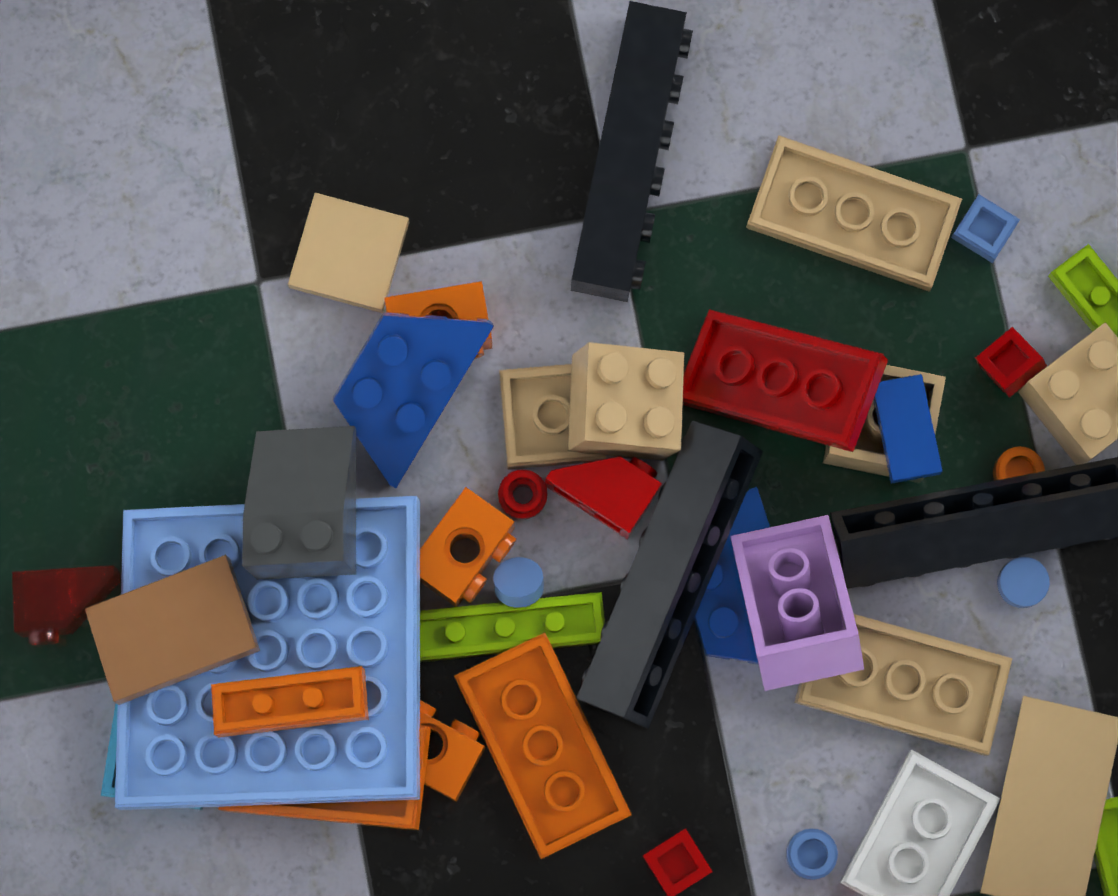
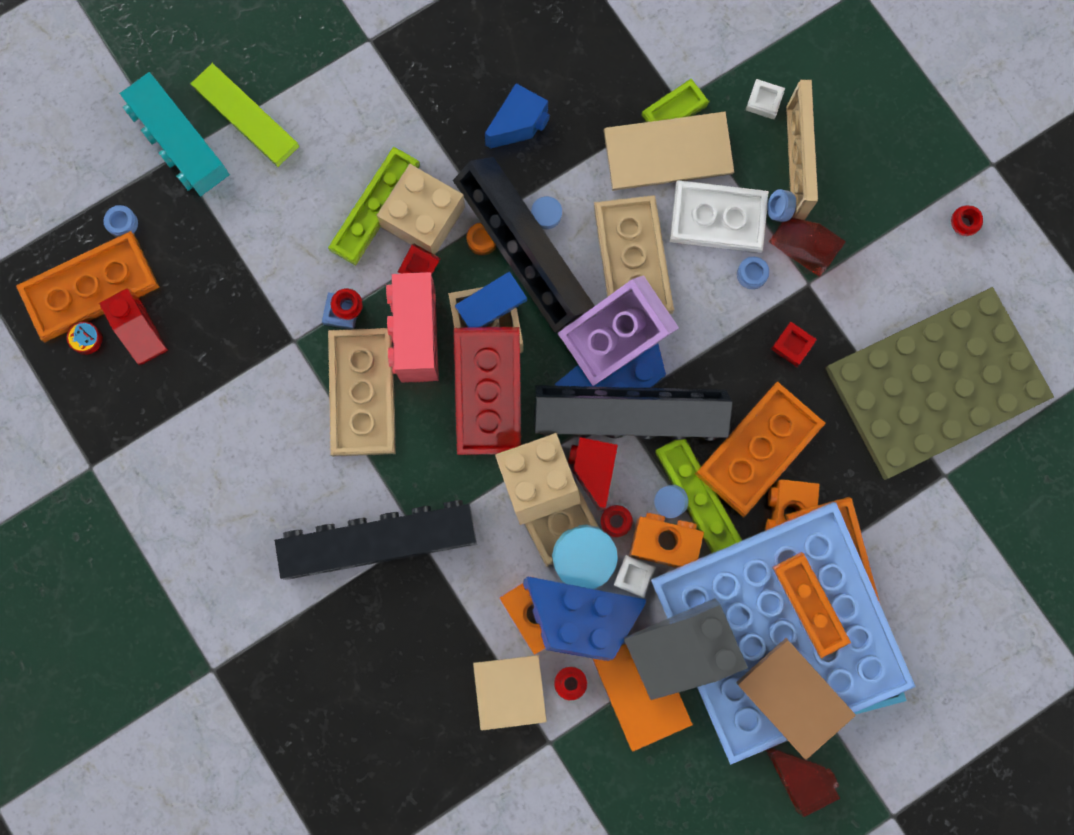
camera: 110 degrees left, 0 degrees up
none -> red plate [330,288,363,320]
none -> coral brick [386,272,439,383]
none -> medium azure tile [552,524,618,589]
none -> red plate [554,667,587,700]
none -> orange tile [592,643,693,752]
none -> white tile [613,555,656,598]

